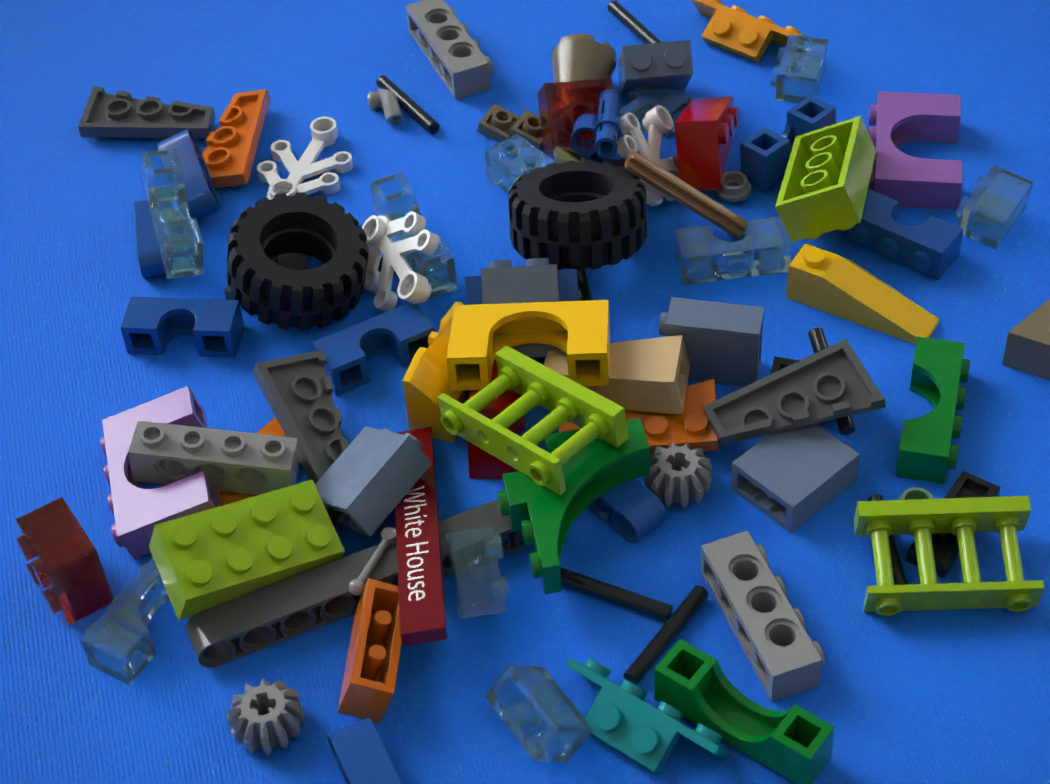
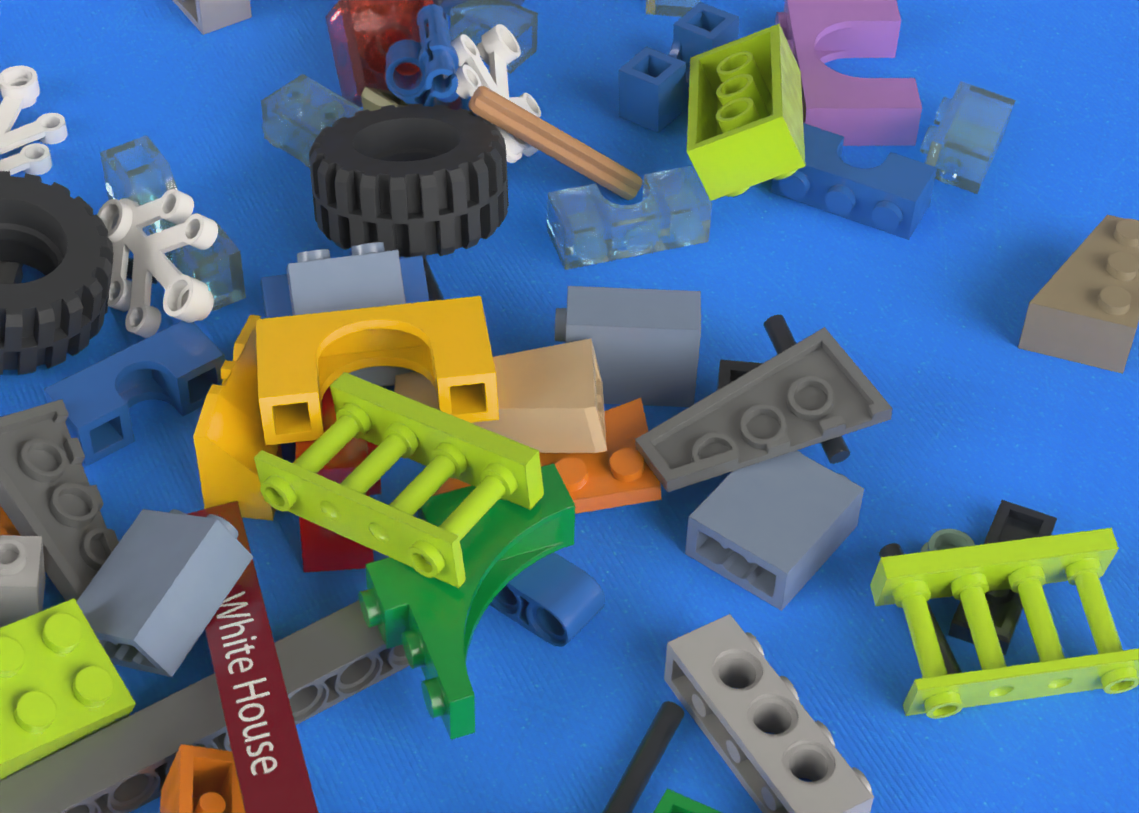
camera: 15 degrees left, 0 degrees up
light grey hinge [348,527,397,596] -> none
light grey arm [367,89,403,124] -> none
black bar [376,75,440,134] -> none
clear light blue brick [446,526,510,619] -> none
dark tan slope [477,103,555,149] -> none
black bar [560,567,673,621] -> none
light grey gear [644,441,712,509] -> none
red wedge [675,97,739,190] -> none
light grey plate [716,171,751,202] -> none
yellow wedge [786,244,939,345] -> none
green arch [895,336,970,484] -> none

